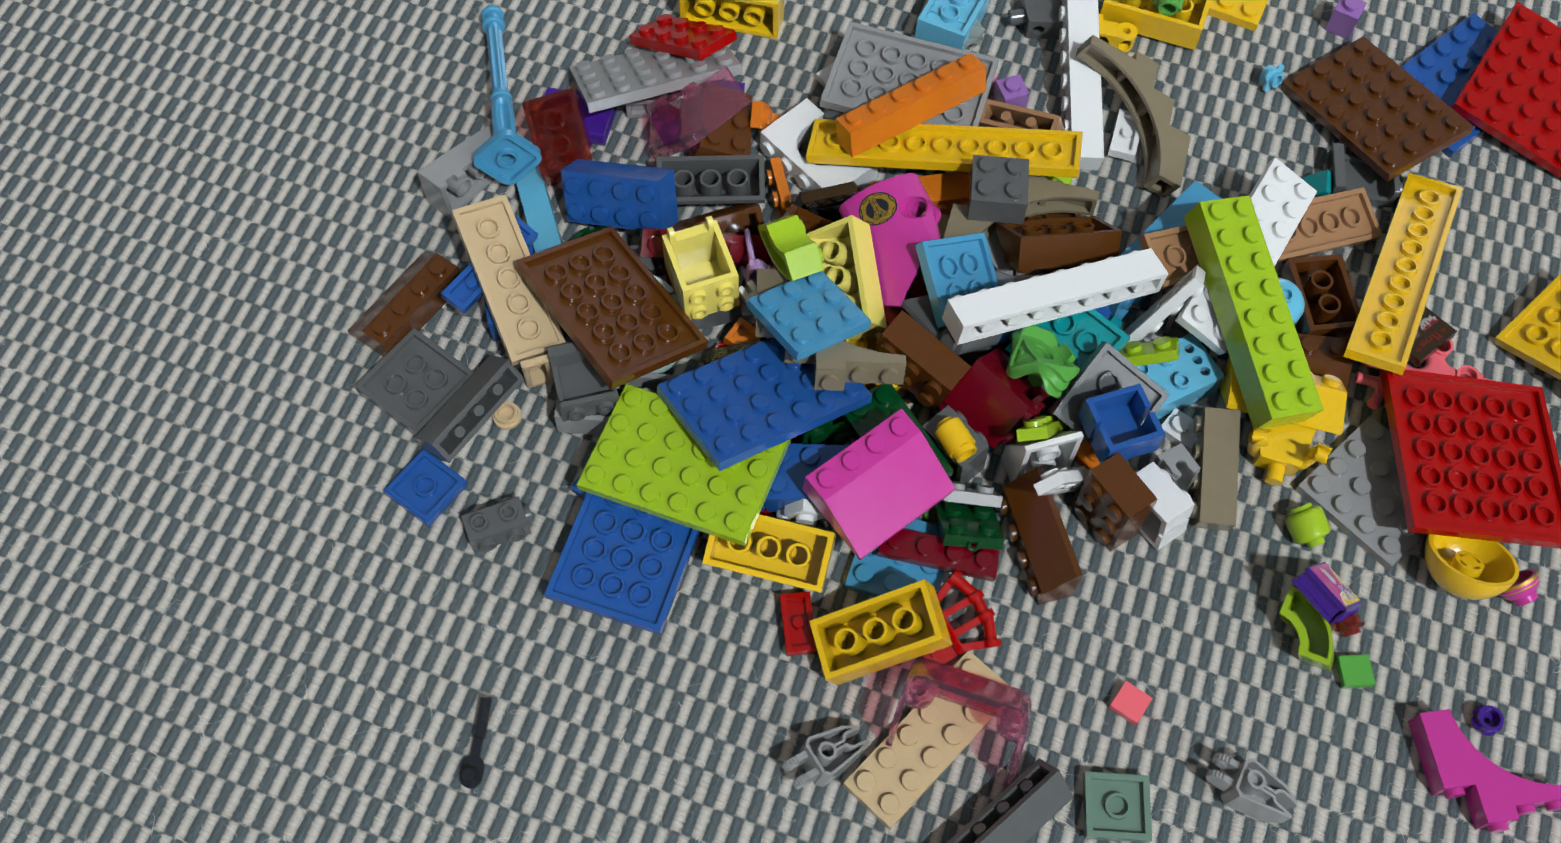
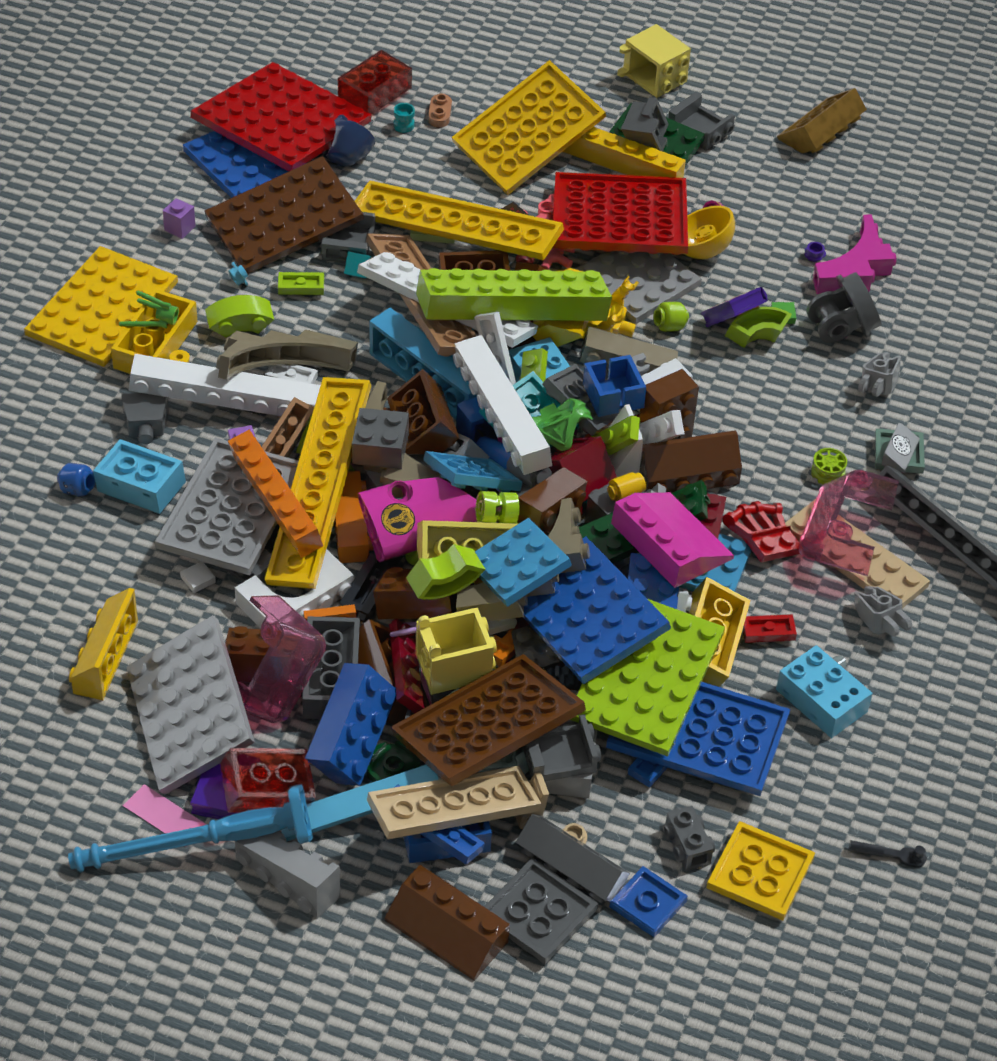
camera: 90 degrees left, 15 degrees down
red plate [629,14,737,61] -> none
orange plate [750,101,780,131] -> none
dark brown tile [801,181,861,211] -> none
yellow brick [809,579,952,685] -> none
coral tile [1108,681,1153,726] -> none
none -> bright pink sticker [123,784,207,847]
none -> lime brick [205,295,274,338]
none -> lime plate [278,272,324,295]
none -> dark blue piece [325,114,375,166]
none -> lime wheel [475,491,519,524]
none -> yellow plate [706,821,815,921]
none -> medium azure piece [776,645,873,739]
none -> dark grey piece [806,272,882,343]
none -> lime wheel [811,448,847,486]
none -> light grey slope [882,423,920,473]

